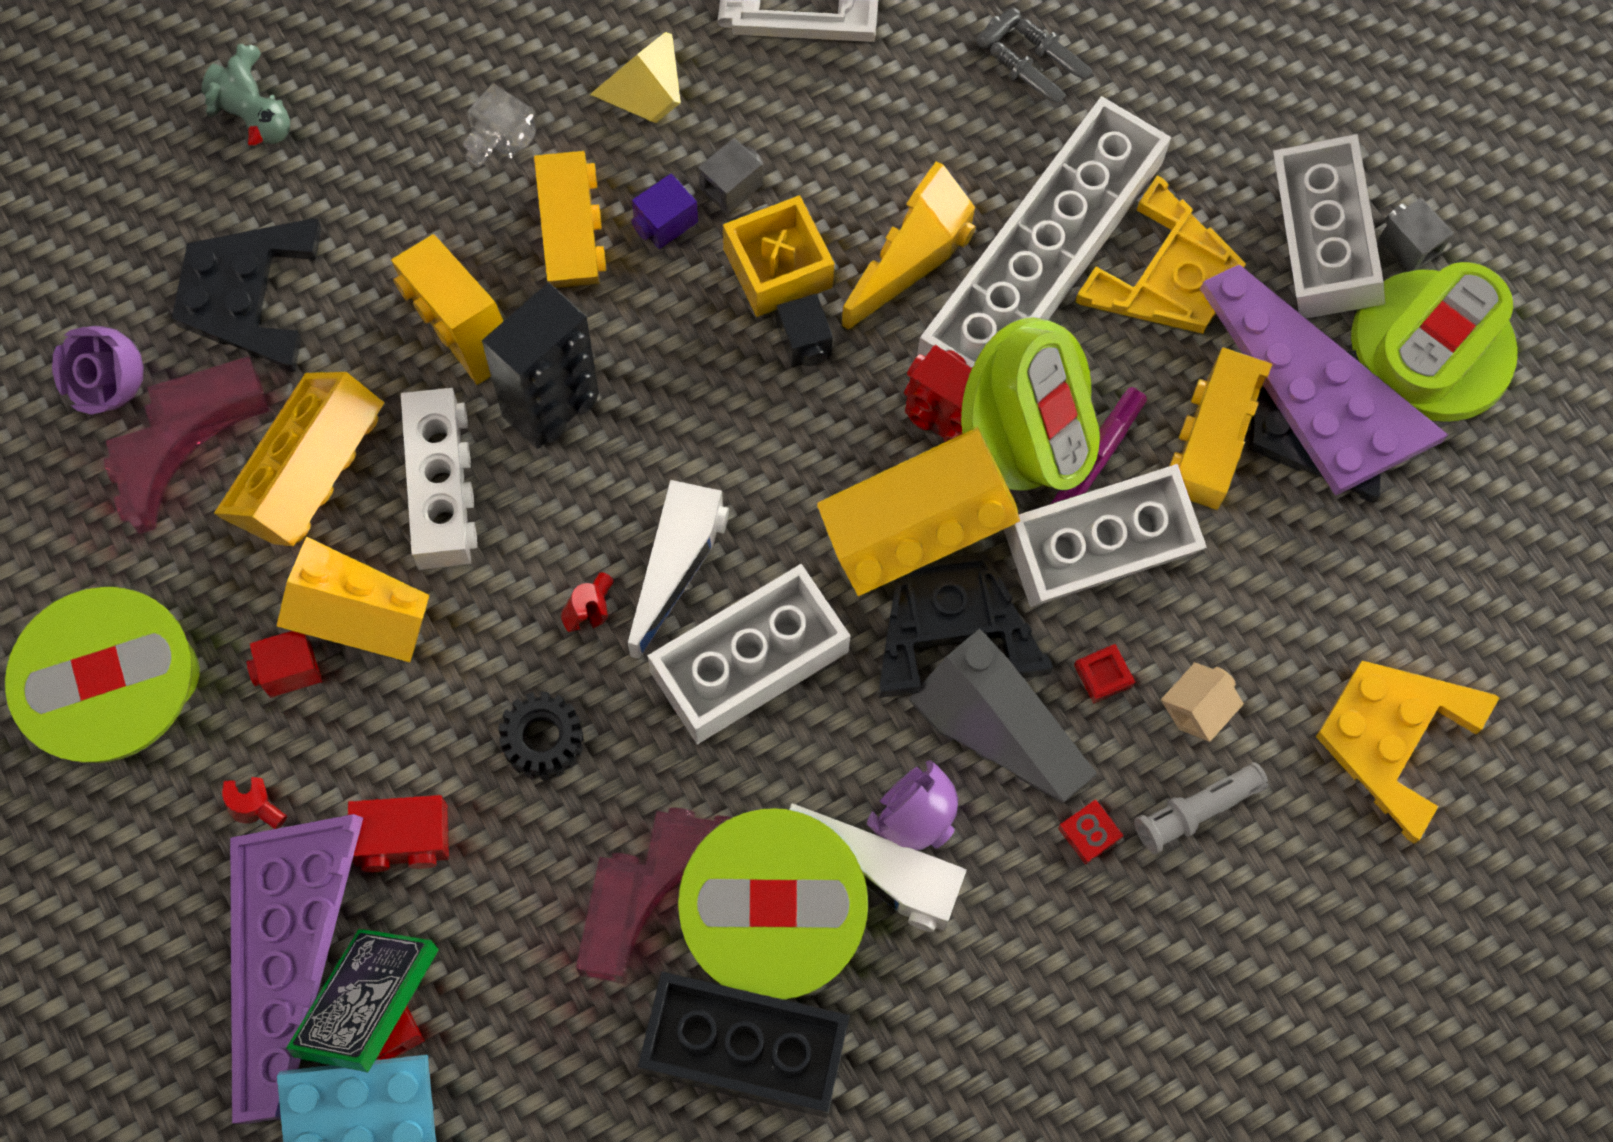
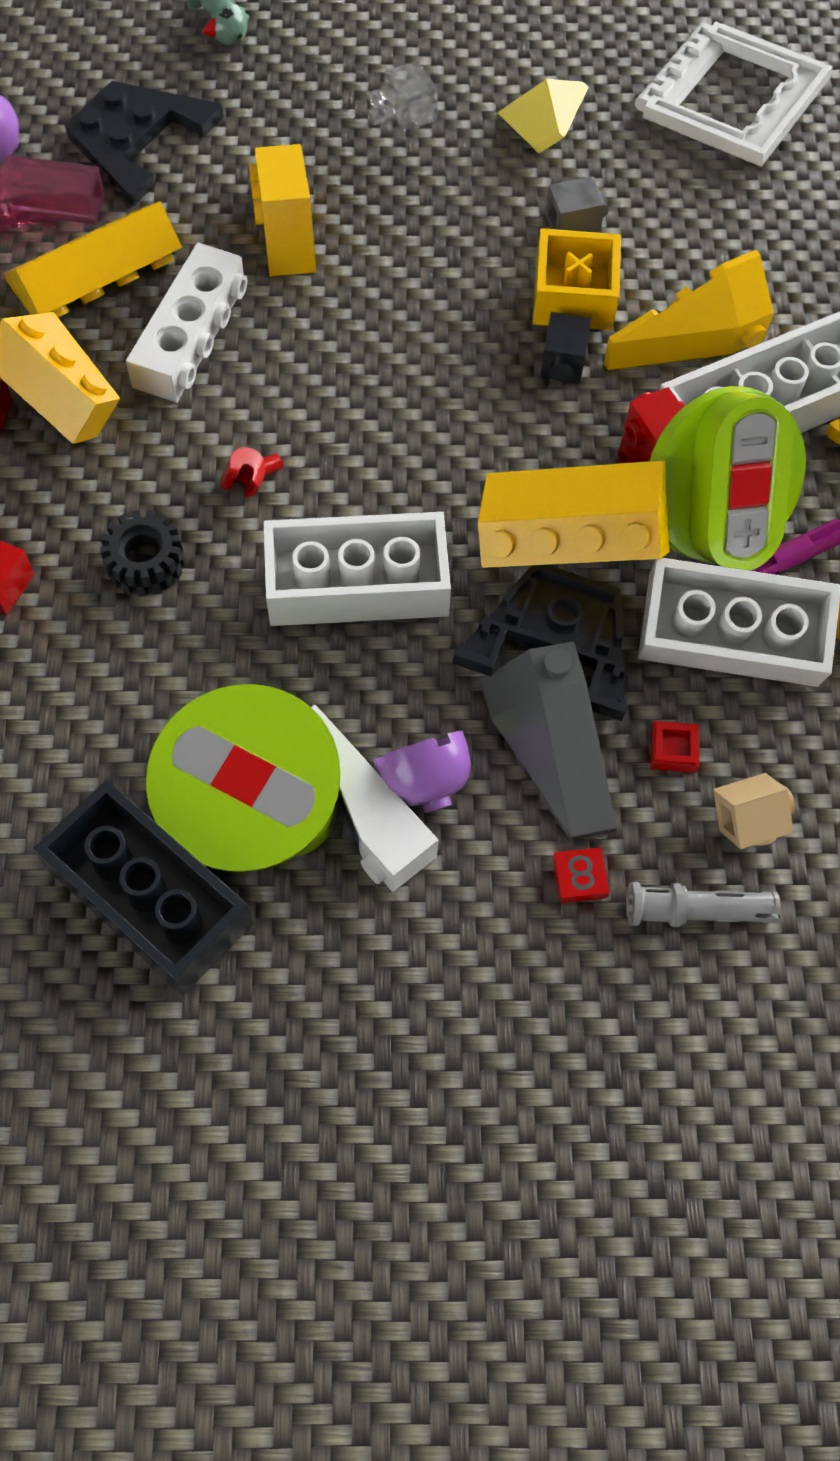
camera: 30 degrees right, 5 degrees down
black brick [482,282,599,450] -> none
yellow wedge [534,151,606,288] -> none
clear pink arch [576,807,733,984] -> none
white slope [628,480,729,659] -> none
dark purple brick [631,173,698,249] -> none

